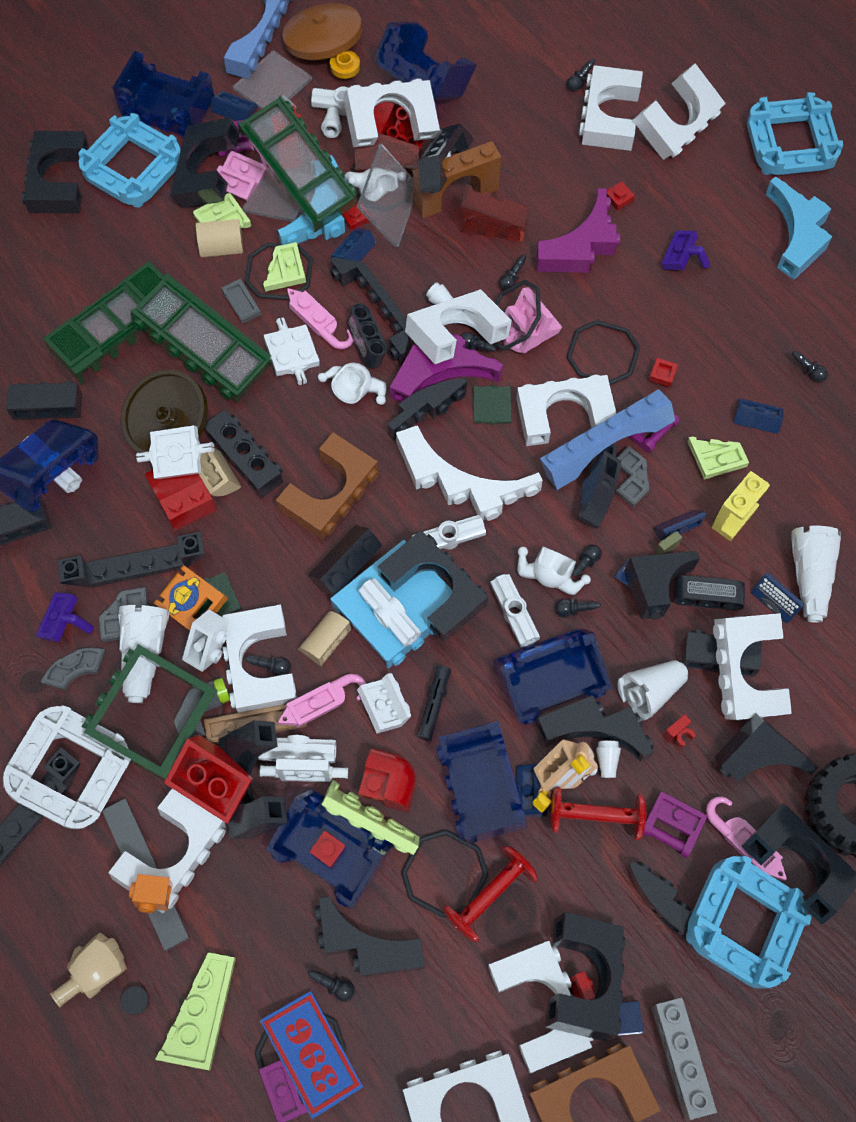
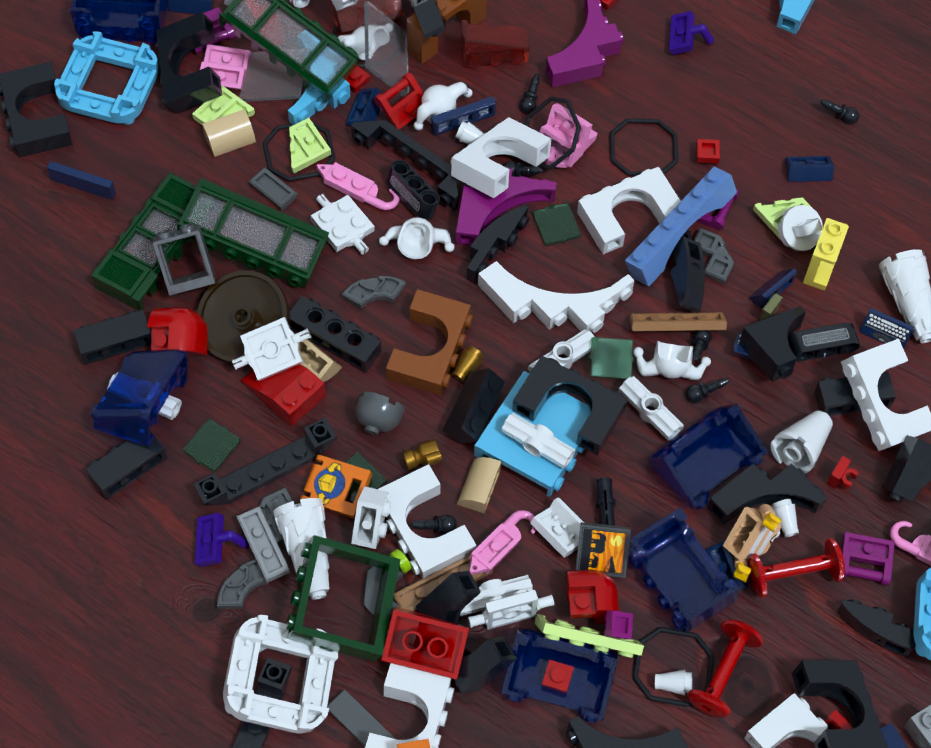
camera: 20 degrees left, 5 degrees down
none -> dark blue tile [47,161,116,200]
none -> red brick [147,307,208,356]
none -> flat silver window [153,223,216,296]
none -> clear green piece [183,418,241,473]
none -> light grey tile [237,506,290,583]
none -> dark grey tile [341,276,406,309]
none -> dark grey cylinder [355,392,405,435]
none -> red plate [374,72,423,130]
none -> pearl gold piece [403,439,442,470]
none -> white piece [414,82,473,131]
none -> dark blue tile [431,96,496,136]
none -> pearl gold cone [452,345,484,382]
none -> tile [575,522,631,578]
none -> clear green piece [588,337,634,379]
none -> magenta tile [604,610,633,640]
none -> medium nougat tile [630,312,727,331]
none -> white cone [655,670,692,695]
none -> white tile [778,205,823,251]

